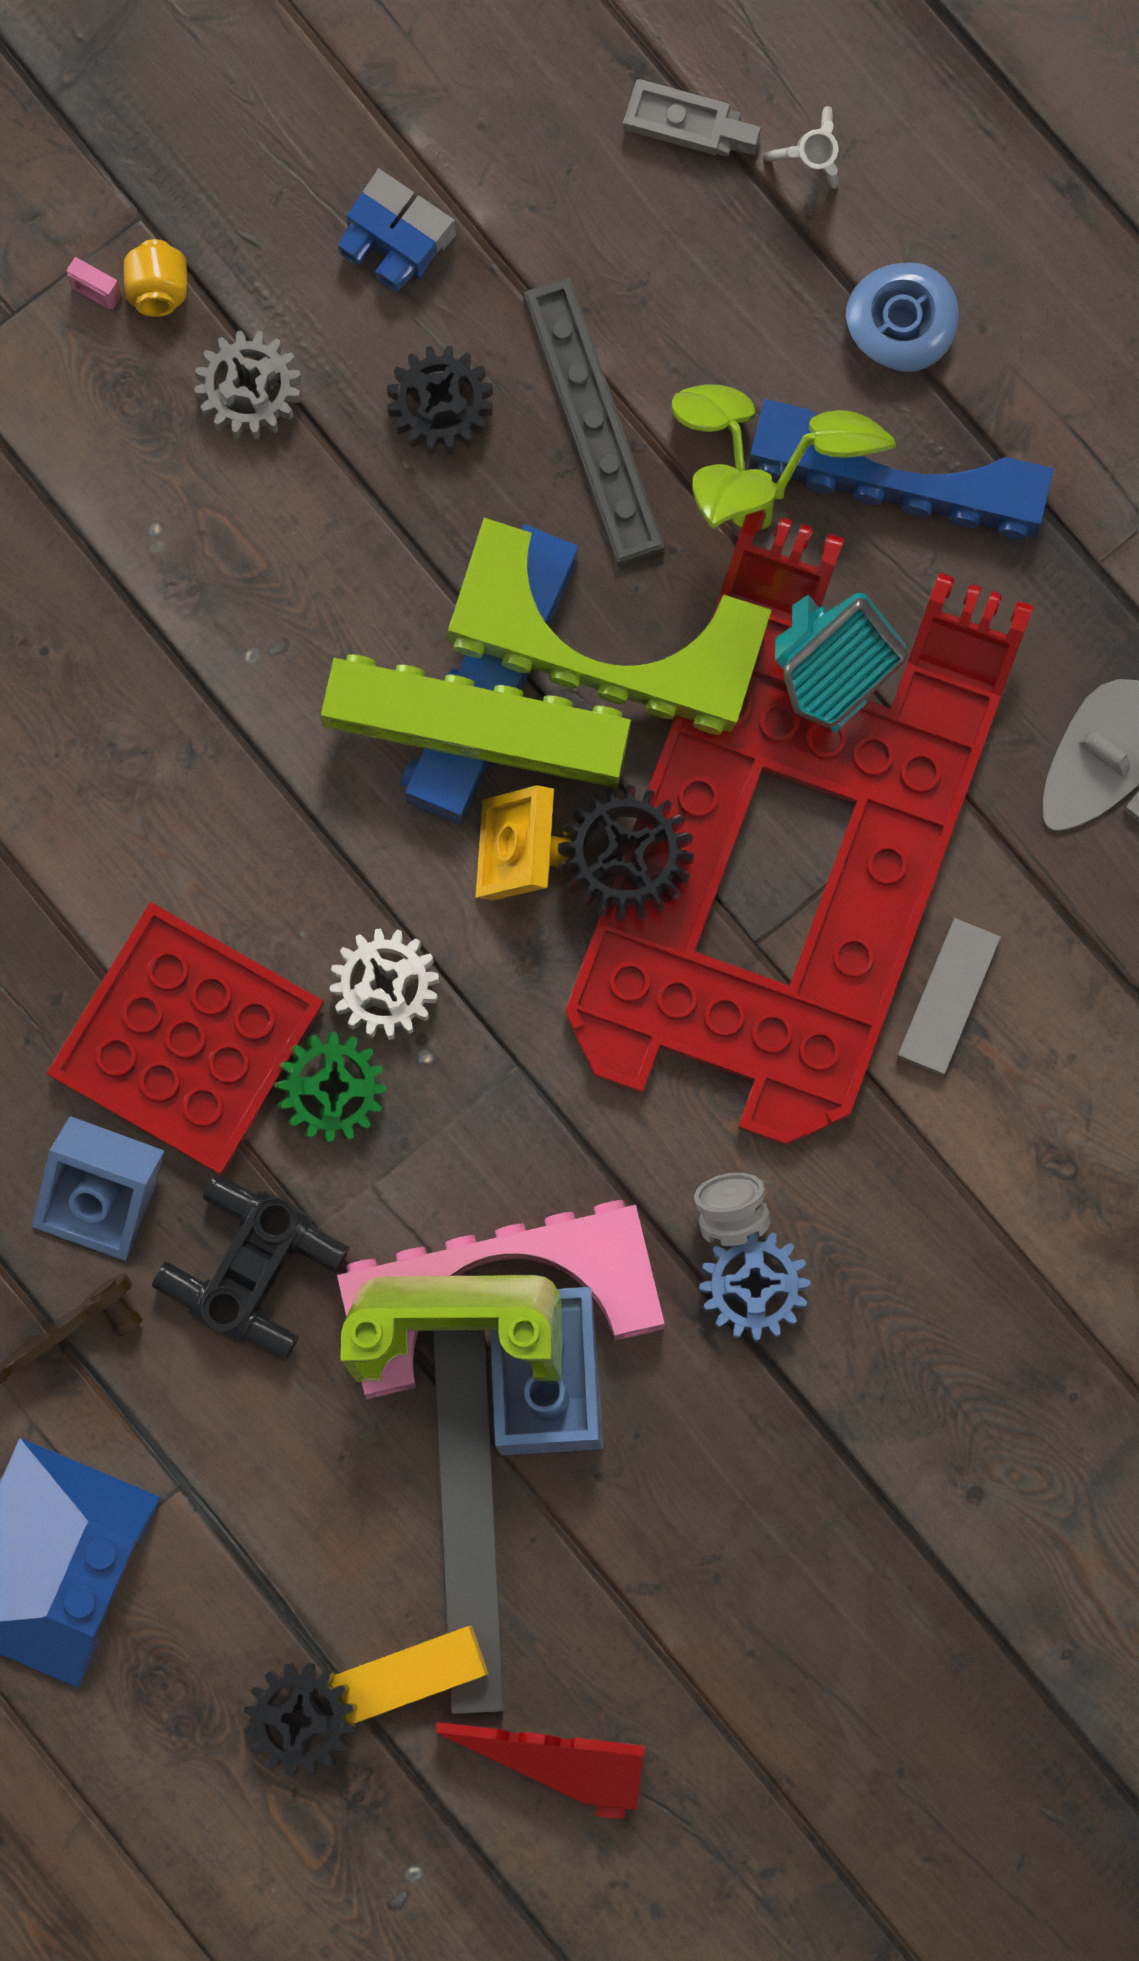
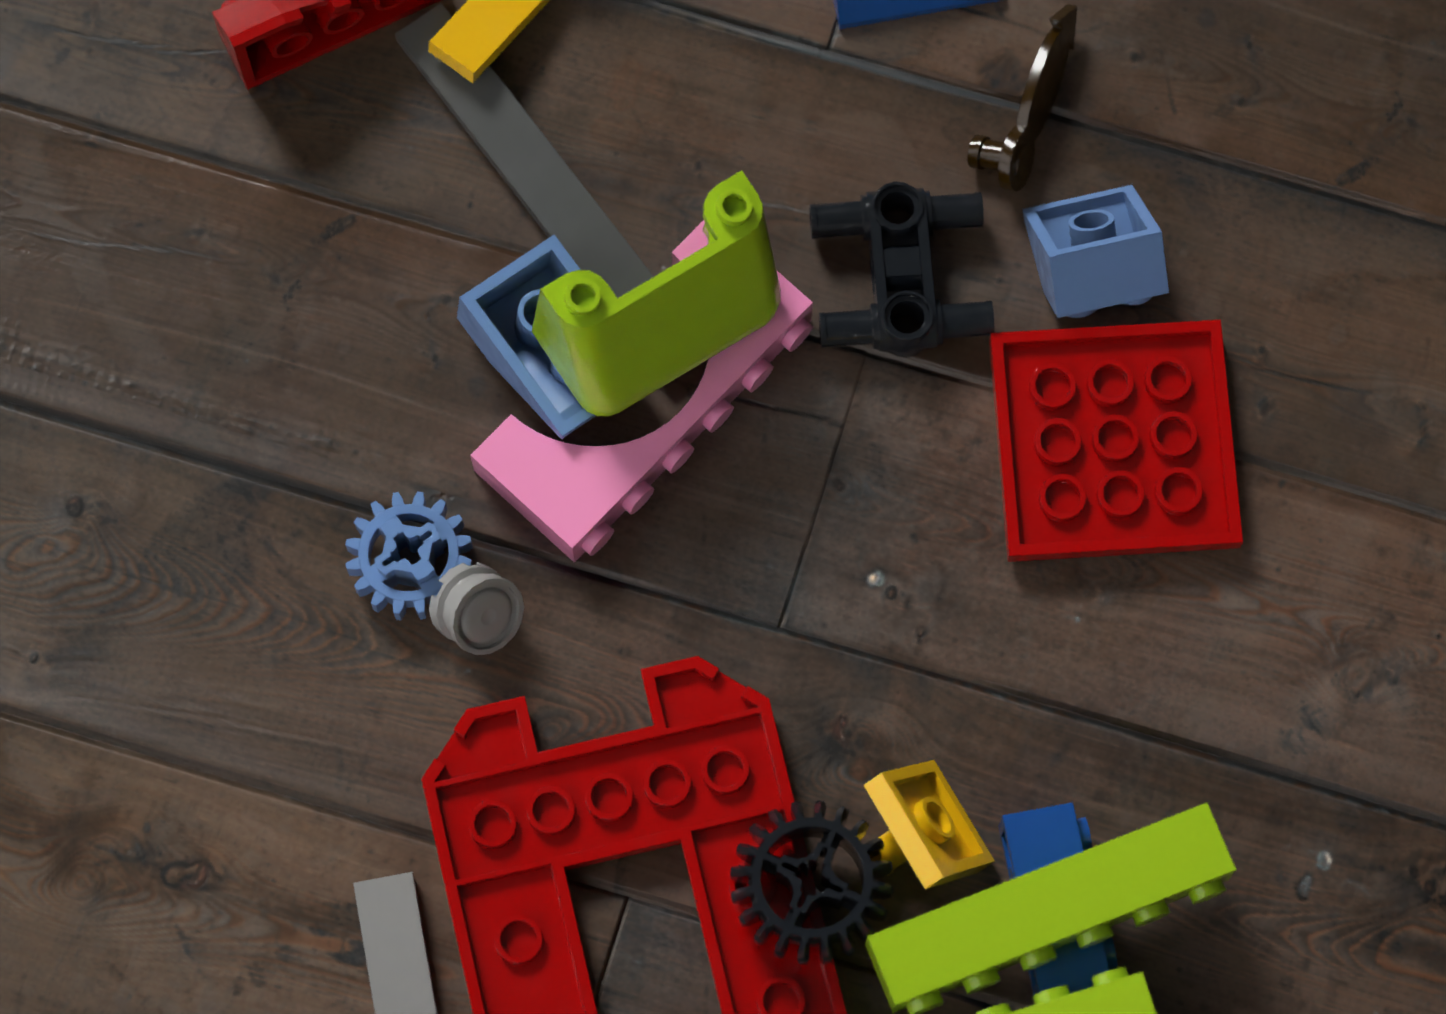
camera: 145 degrees right, 5 degrees down
green gear [274,1032,387,1142] -> none
white gear [330,928,439,1040] -> none

